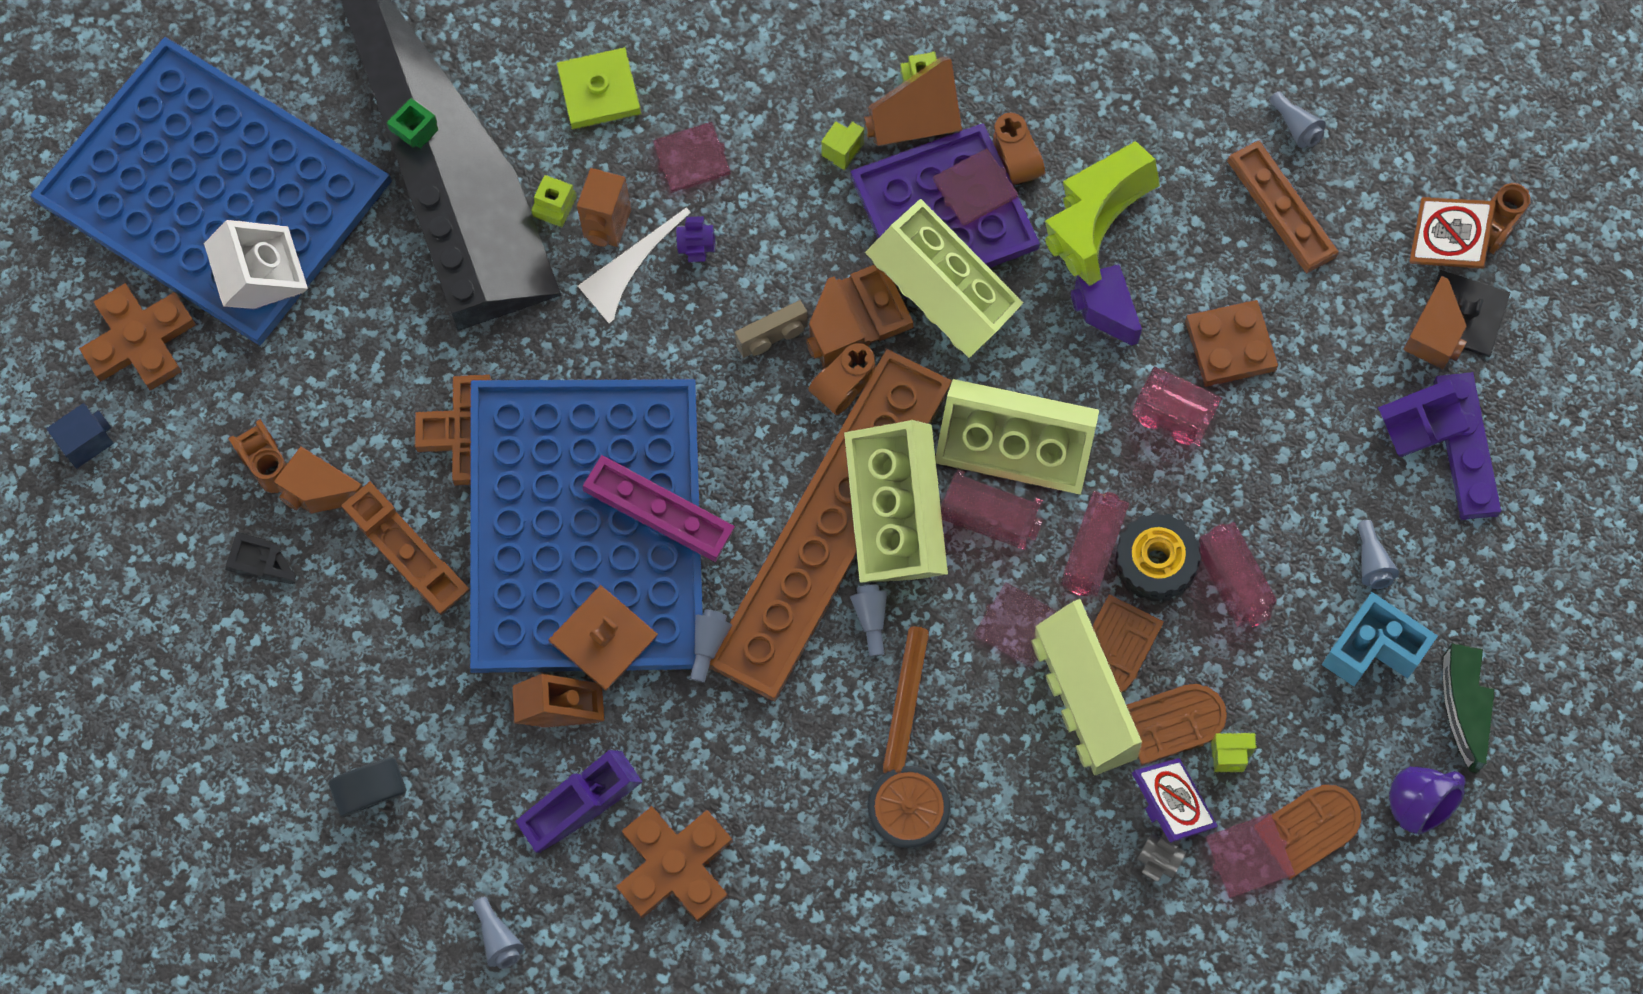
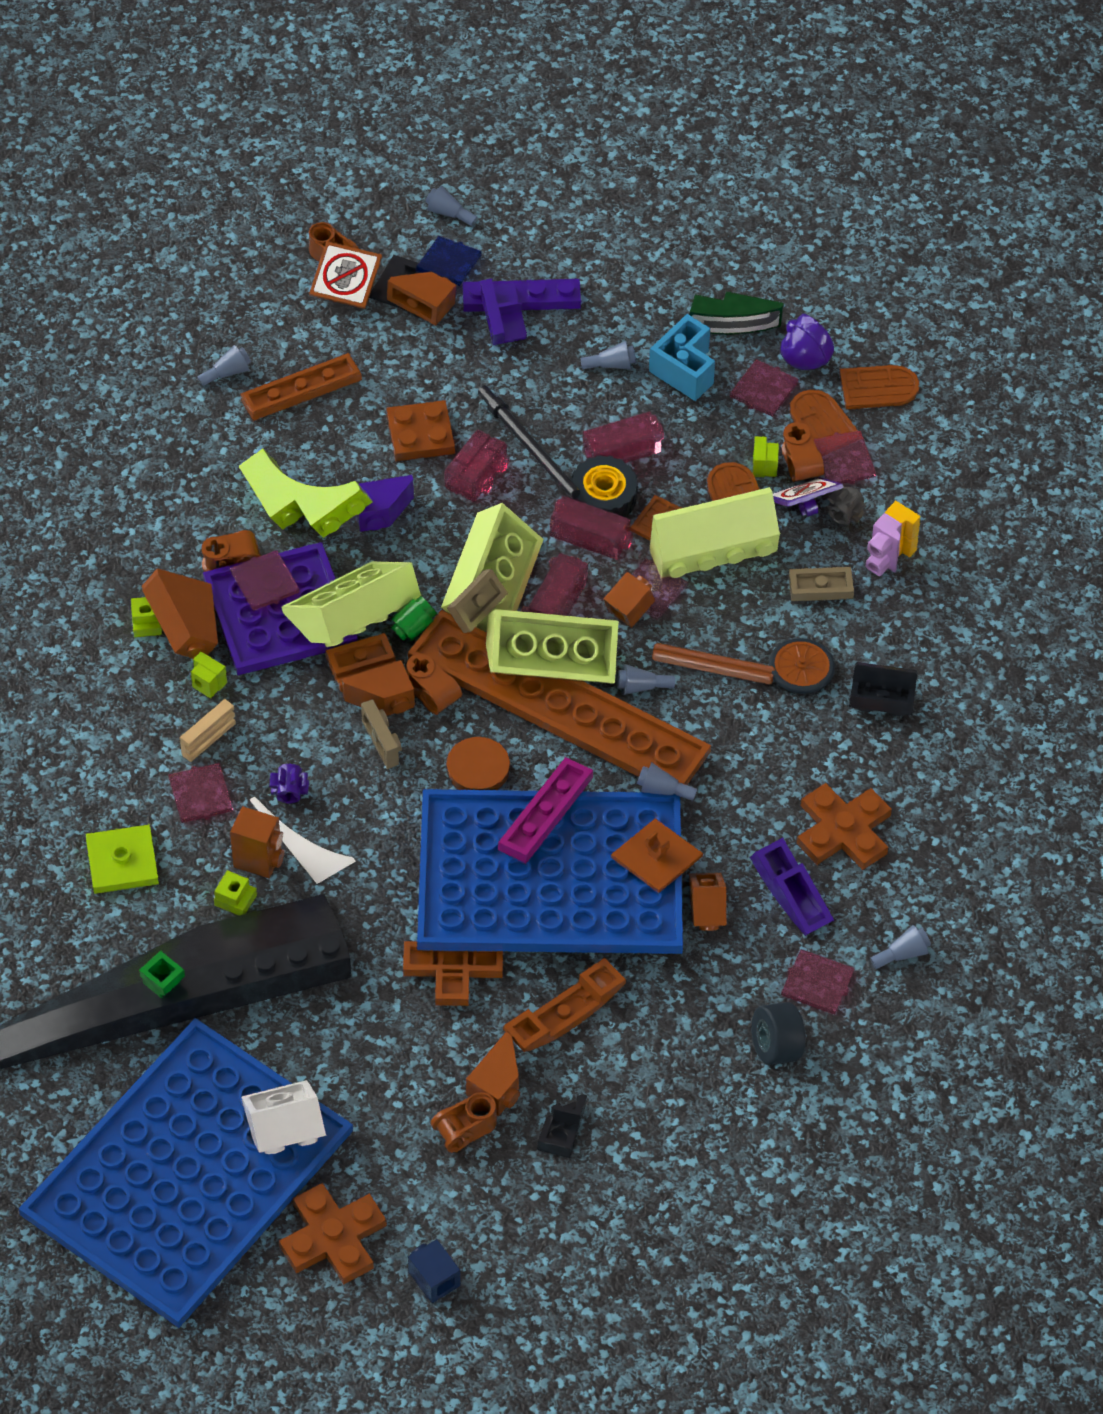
camera: 90 degrees left, 15 degrees down
none -> tan tile [180,699,236,762]
none -> green brick [391,595,437,641]
none -> clear blue piece [416,236,482,286]
none -> sand blue cone [425,186,478,226]
none -> dark orange tile [446,737,510,790]
none -> dark tan plate [447,569,508,633]
none -> black bar [478,386,580,499]
none -> dark orange brick [603,572,655,628]
none -> clear pink piece [730,359,799,417]
none -> dark orange piece [781,422,824,482]
none -> clear pink piece [781,949,855,1015]
none -> dark tan plate [789,567,854,601]
none -> dark orange window [839,365,919,409]
none -> black bracket [849,662,918,716]
none -> lavender hips [866,500,921,576]

